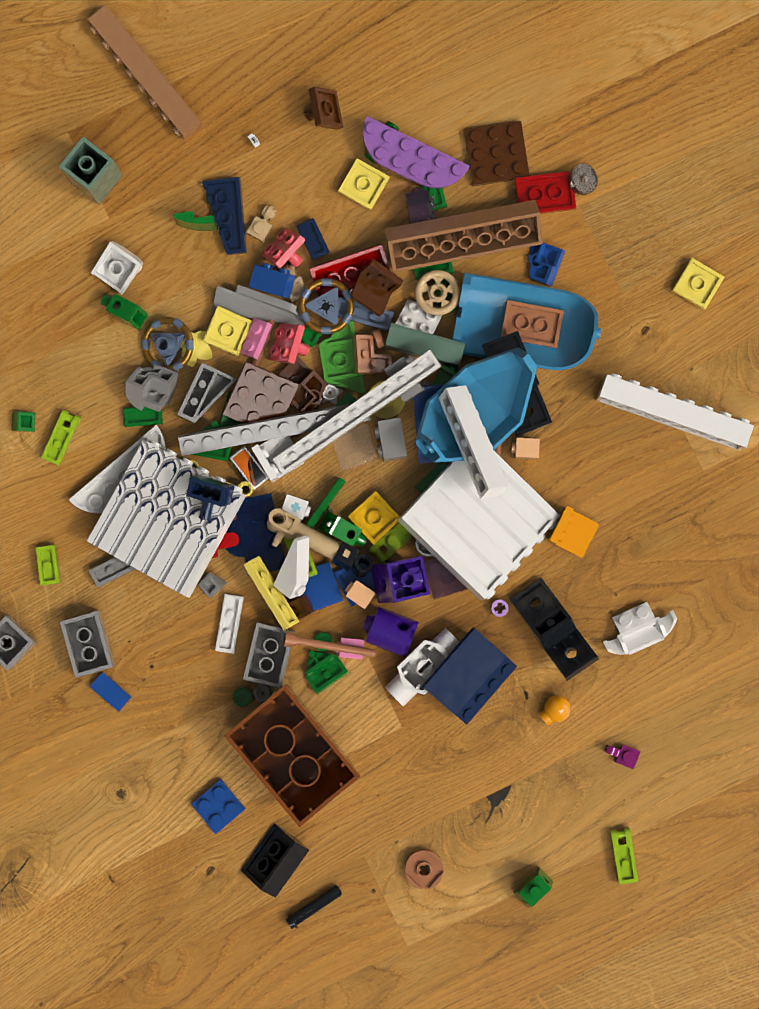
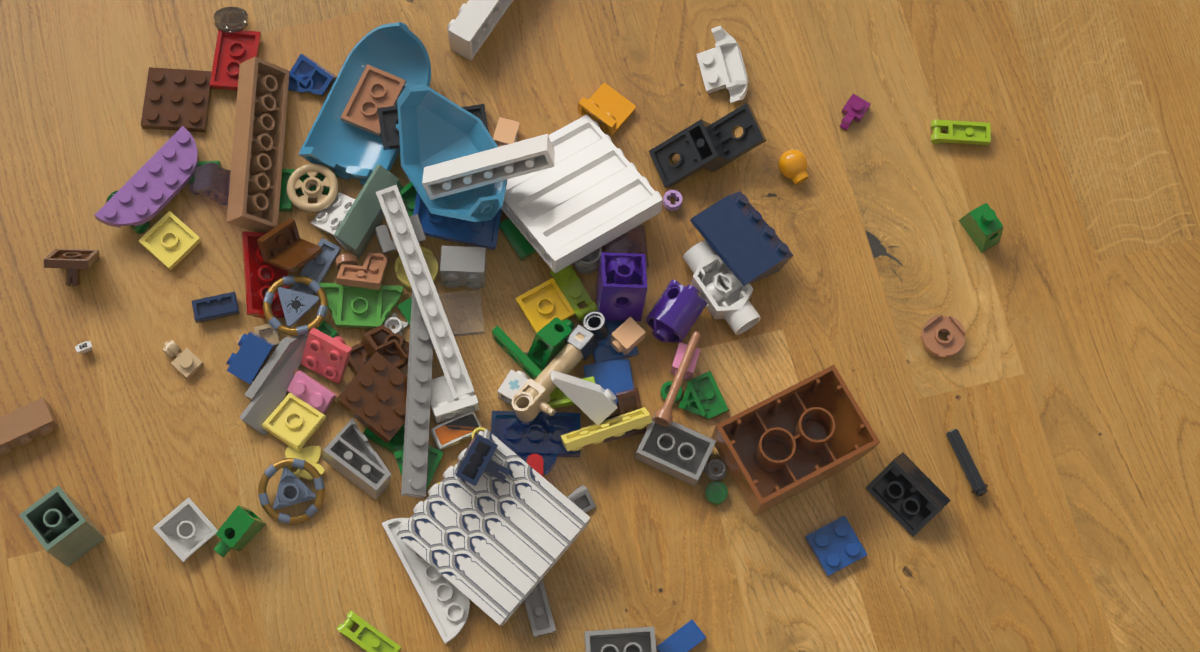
camera: 85 degrees left, 15 degrees down
green tile [123,407,163,428] -> none
light grey brick [125,364,178,412] -> none
green slope [174,211,217,231] -> none
dark blue wing [202,177,247,255] -> none
white tile [215,594,244,654] -> none
coral plate [261,227,305,268] -> none

